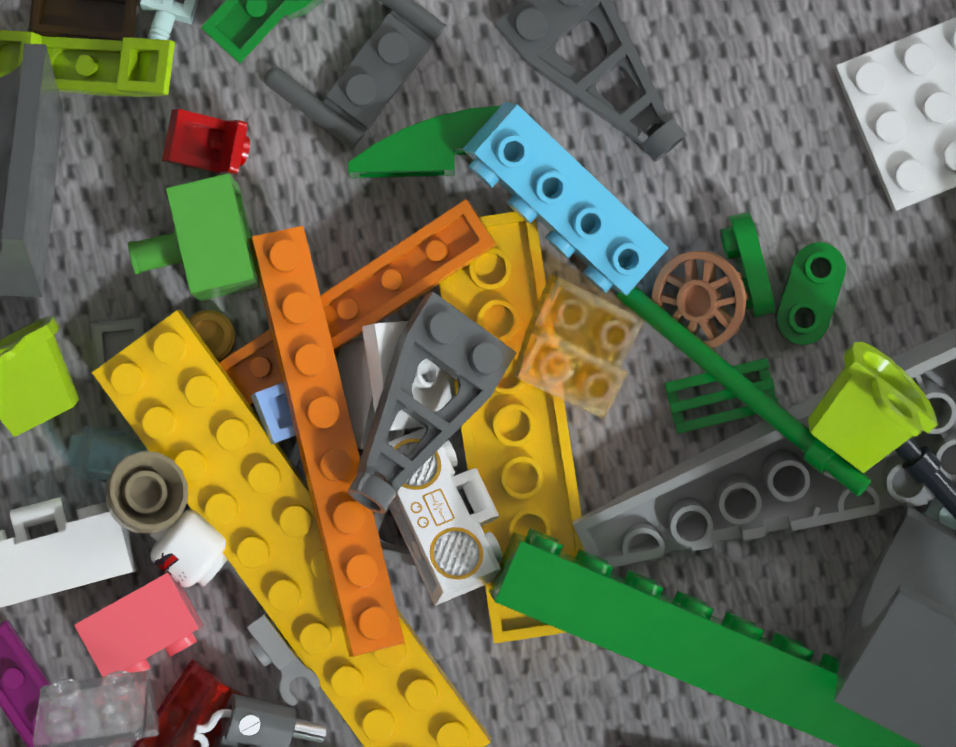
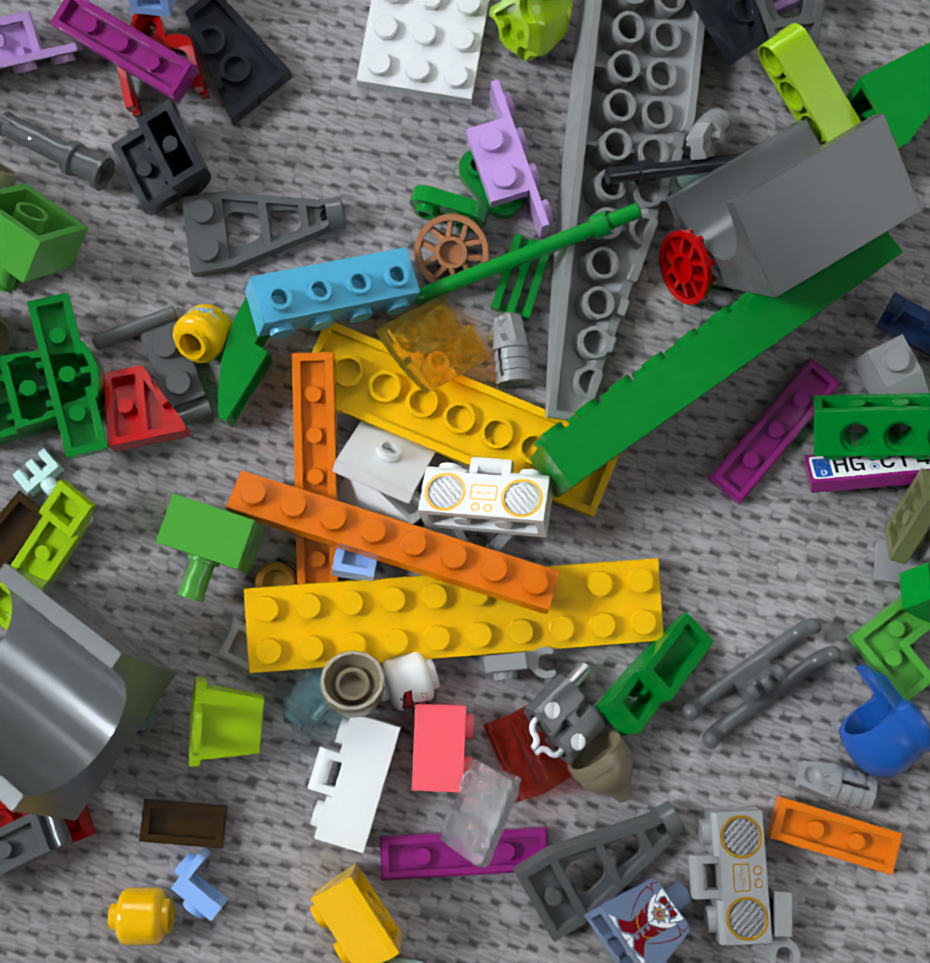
camera: 65 degrees left, 5 degrees down
red bracket [162,109,250,175] -> none
dark grey plate [347,292,517,514] -> none
lime container [808,341,938,473] -> none
none -> red wing [103,365,191,452]
none -> yellow head [173,304,232,363]
none -> lavender bracket [466,80,553,239]
none -> light grey hinge [492,312,533,388]
none -> red wheel [659,229,717,305]

